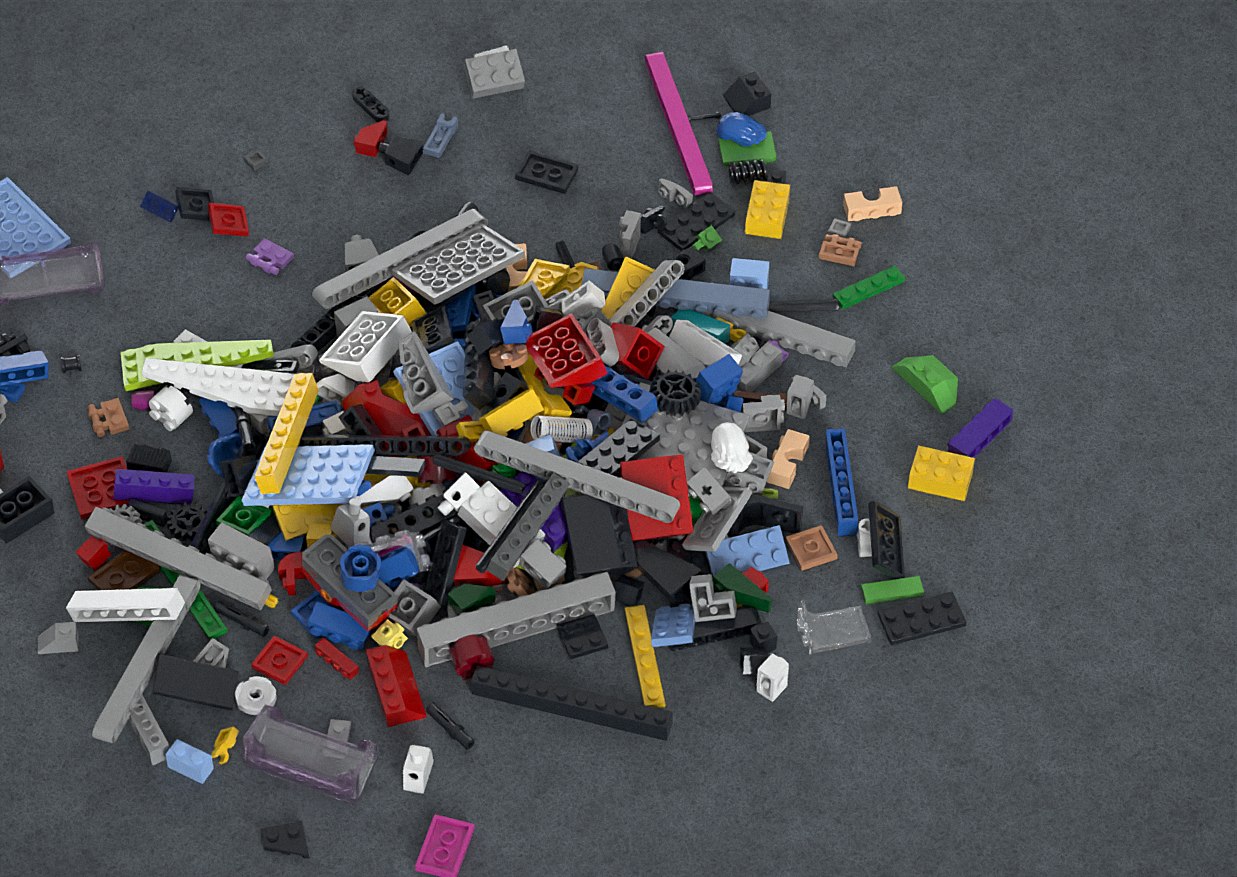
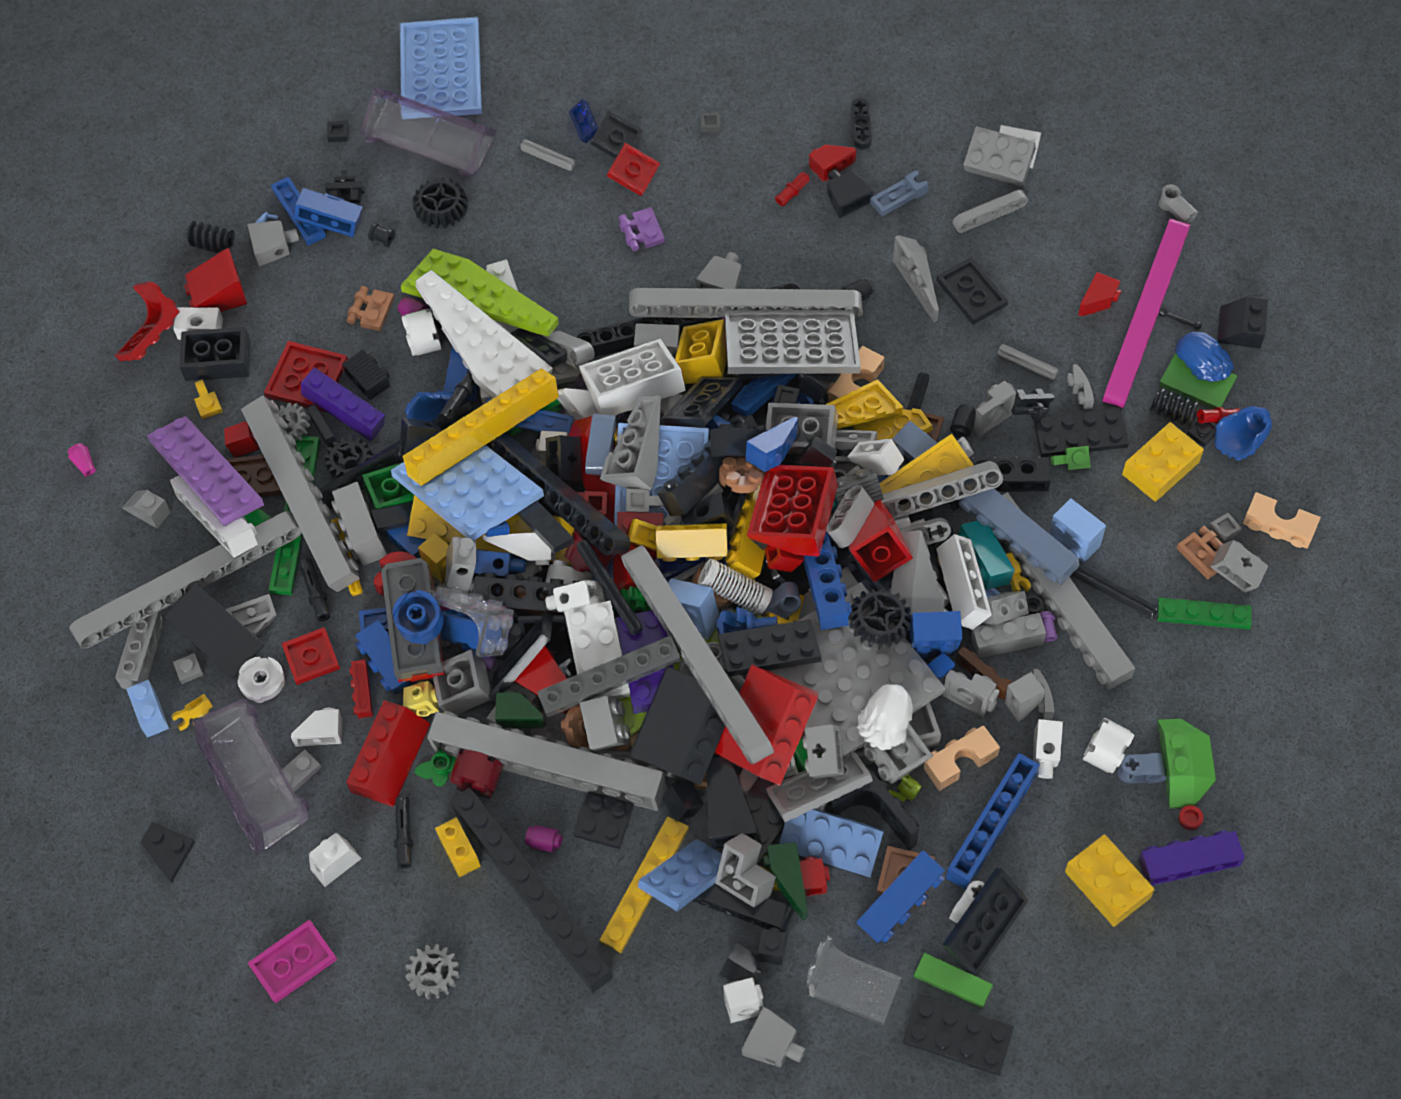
camera: 40 degrees right, 10 degrees up
black axle [475,480,545,573] -> none
none -> medium lavender plate [147,416,264,526]
none -> light grey plate [173,653,203,684]
none -> yellow plate [194,379,223,420]
none -> white slope [291,708,342,747]
none -> light grey gear [405,944,460,999]
none -> black gear [413,177,468,229]
none -> green animal [414,748,456,786]
none -> yellow brick [435,817,481,877]
none -> light grey axle [521,139,576,171]
none -> magenta brick [525,825,562,853]
none -> sand blue beam [585,413,617,476]
none -> light grey torso [742,1007,806,1067]
none -> red axle [775,172,810,207]
none -> blue brick [856,850,945,944]
none -> light grey wedge [893,235,939,322]
none -> light grey beam [952,190,1028,233]
none -> light grey axle [997,344,1058,380]
none -> white torso [1033,719,1063,779]
none -> red slope [1078,272,1122,316]
none -> white brick [1082,717,1134,774]
none -> sand blue piece [1118,753,1166,784]
none -> light grey piece [1158,184,1198,224]
none -> red tile [1178,805,1204,830]
none -> red pin [1197,407,1240,424]
none -> light grey brick [1210,540,1268,592]
none -> blue piece [1214,406,1272,461]

